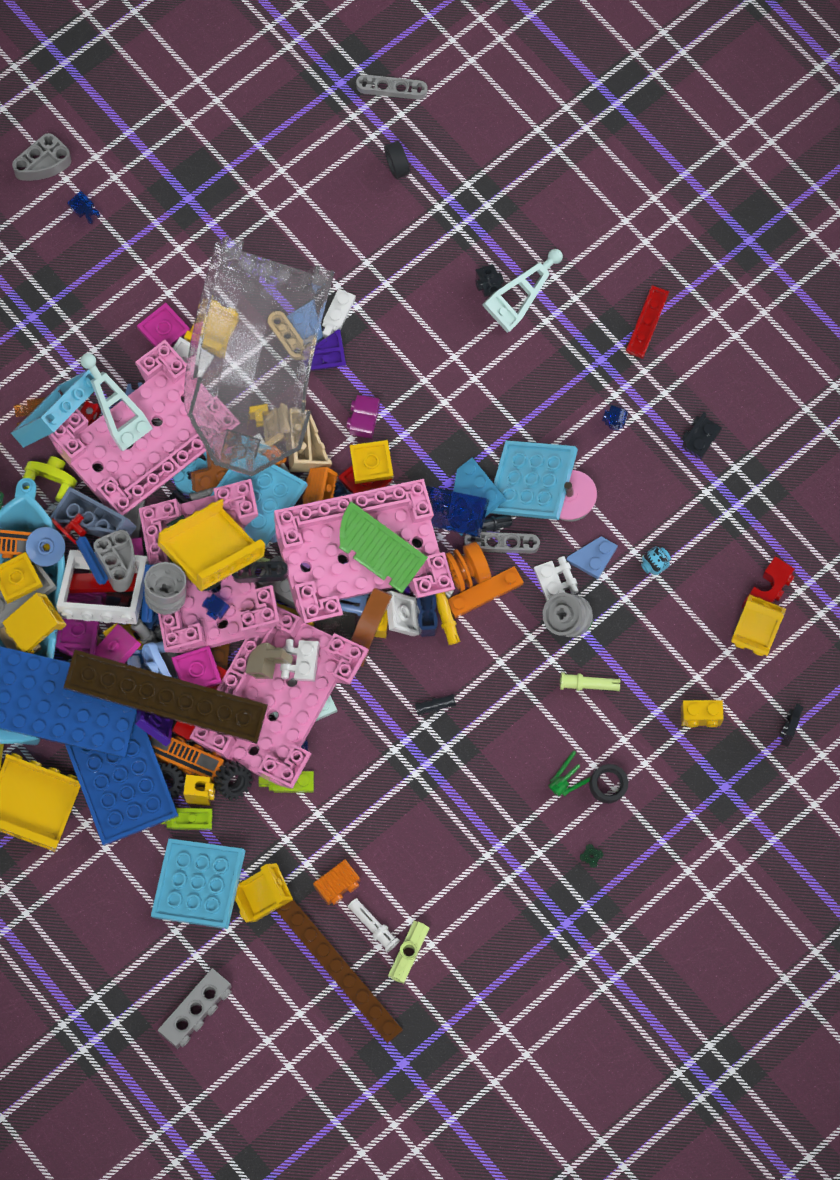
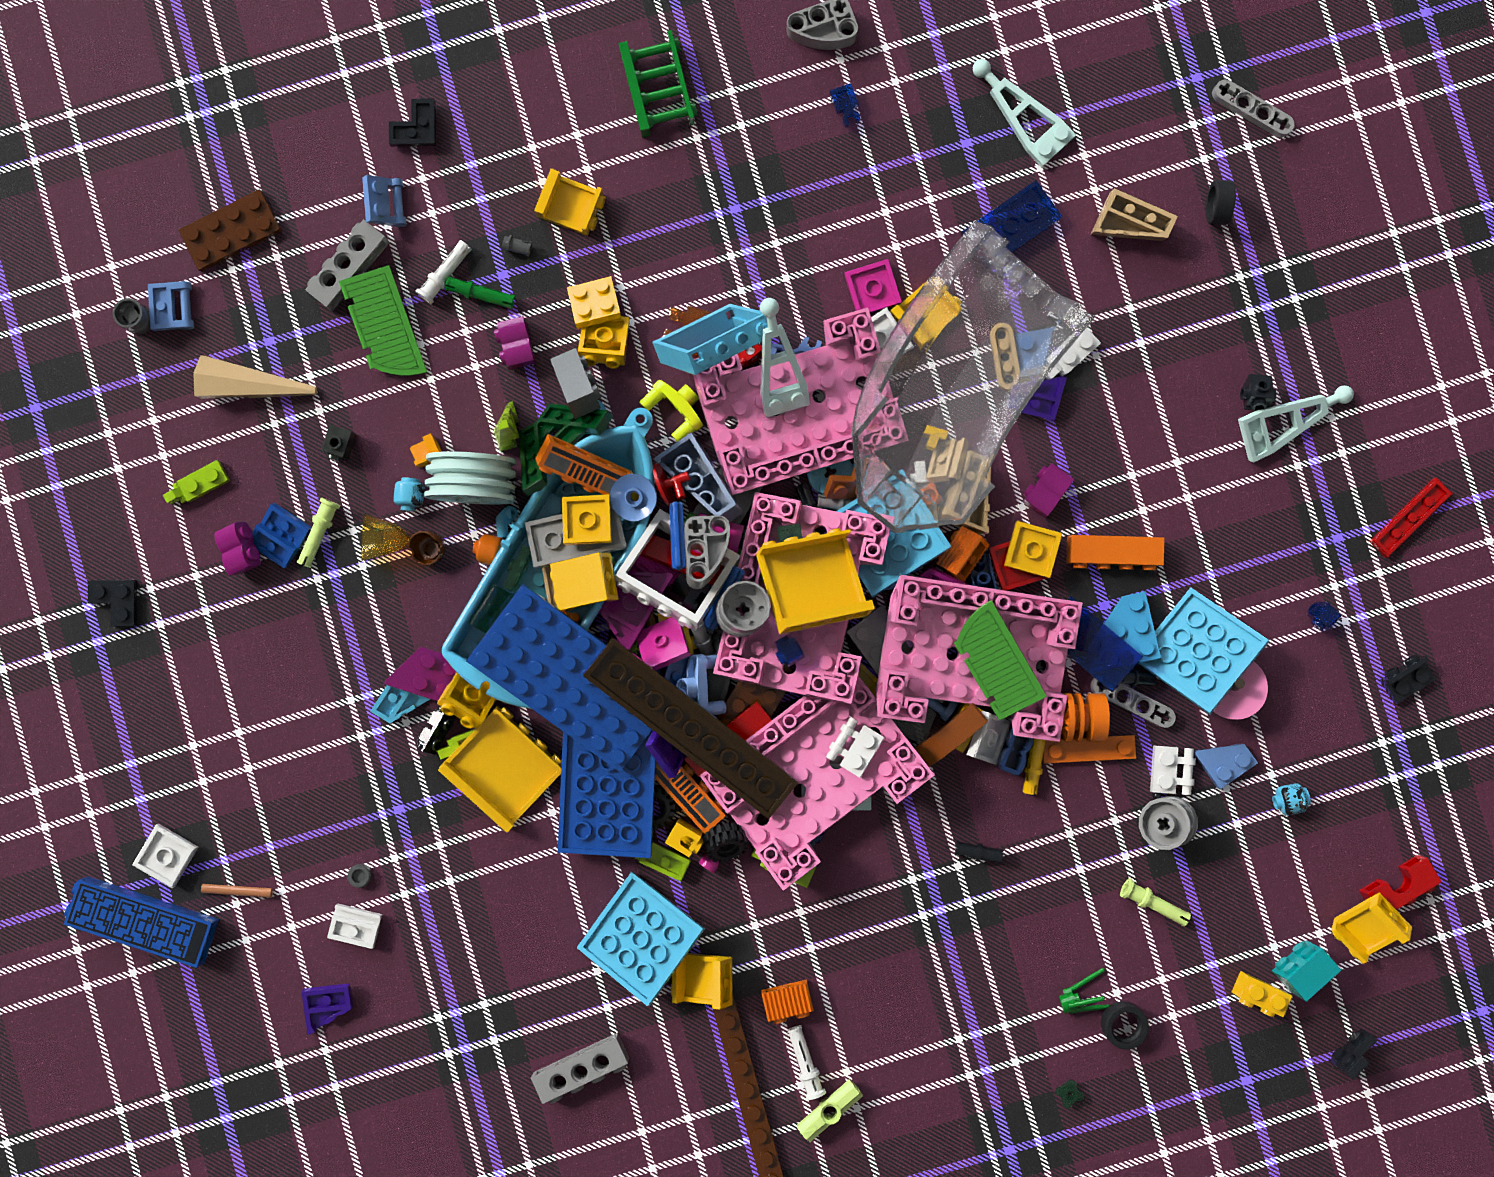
camera: 25 degrees right, 15 degrees up
dark pink plate [172,645,222,688] -> none
black beam [232,561,289,583] -> none
dark tan brick [245,642,293,679] -> none
none -> dark pink hinge [699,854,719,873]
none -> clear blue plate [961,180,1063,270]
none -> light aqua plate [973,59,1076,168]
none -> orange brick [1067,535,1164,571]
none -> tan wedge [1090,188,1178,241]
none -> teal brick [1272,940,1341,1002]

